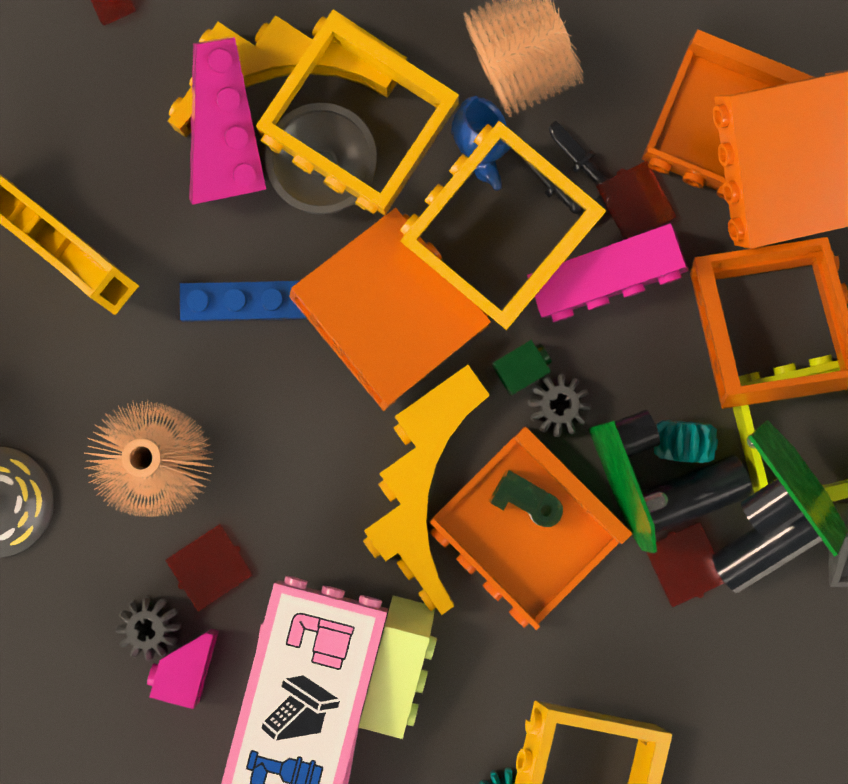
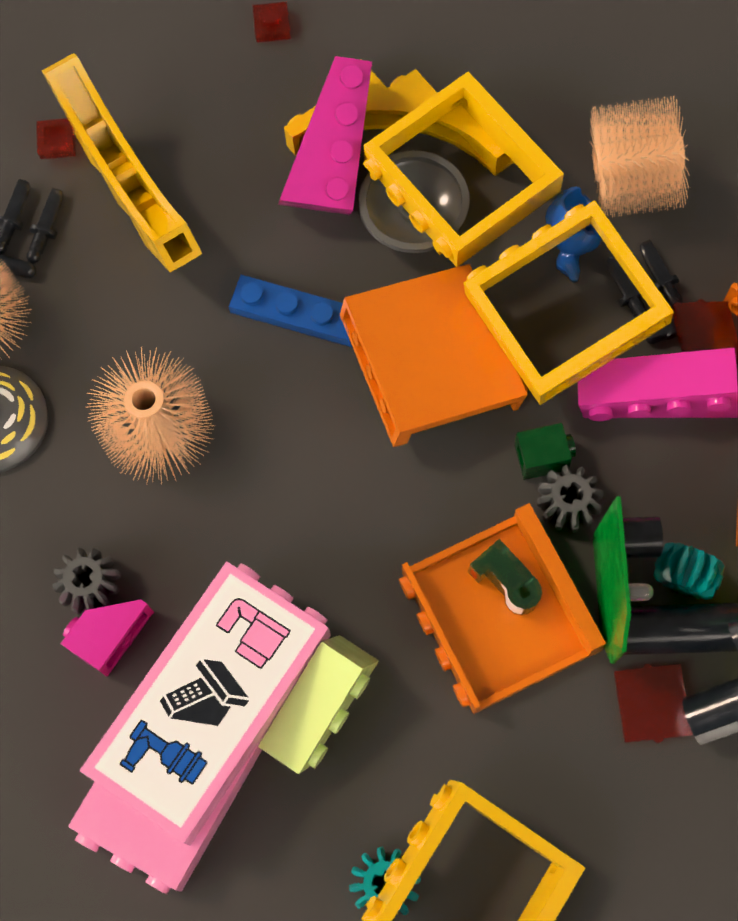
camera: 20 degrees right, 15 degrees down
clear red piece [165,524,253,611] -> none
yellow arch [363,365,490,615] -> none

